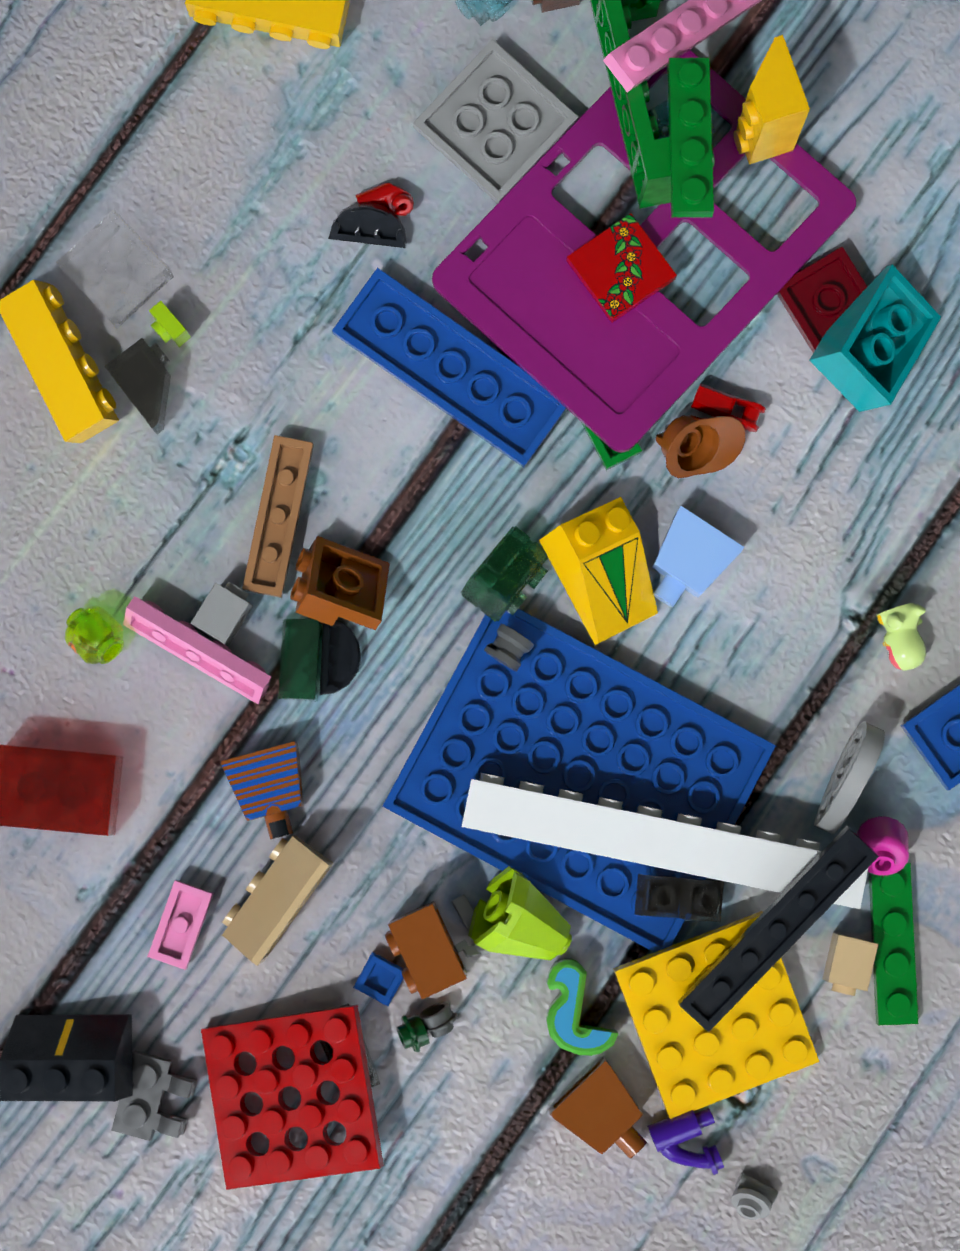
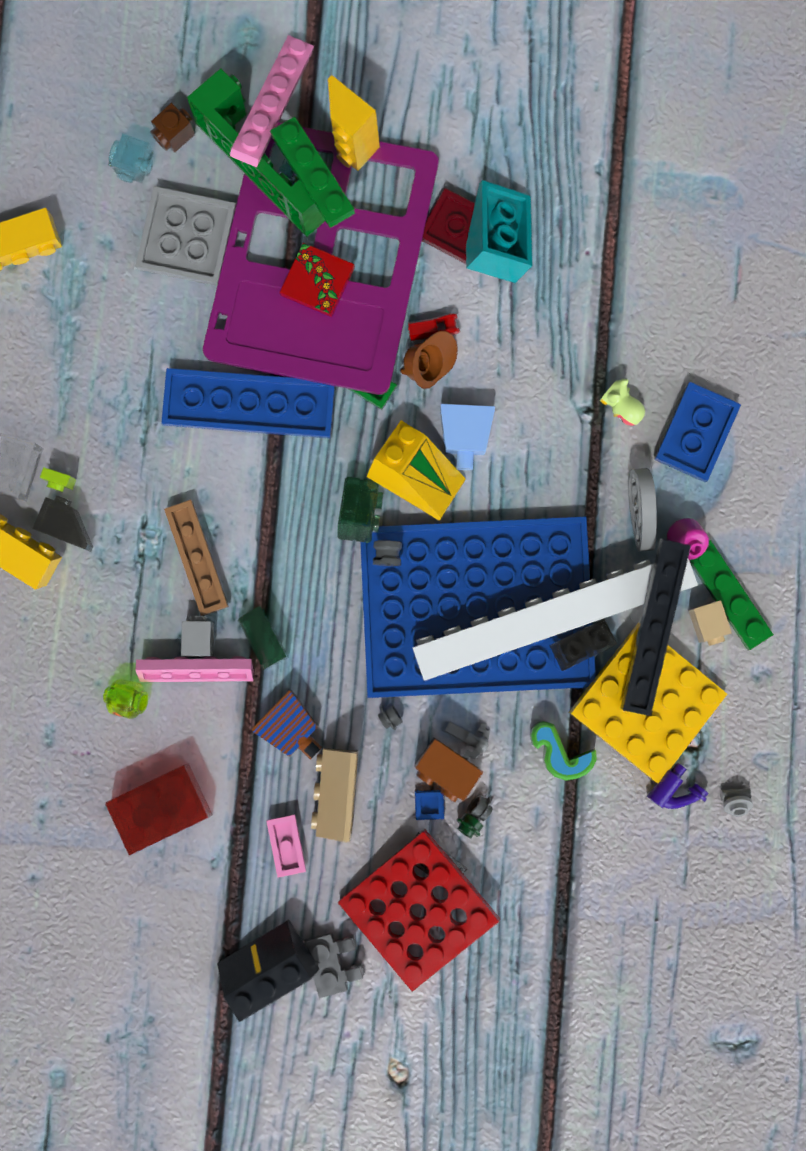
camera: 30 degrees left, 0 degrees up
dark orange plate [290,536,390,630] -> none
black tile [320,620,361,696] -> none
black tile [328,202,407,248] -> none
red arm [355,183,414,216] -> none
lime cone [468,866,572,961] -> none
dark orange torso [549,1057,647,1159] -> none
none -> dark grey plate [378,703,403,730]

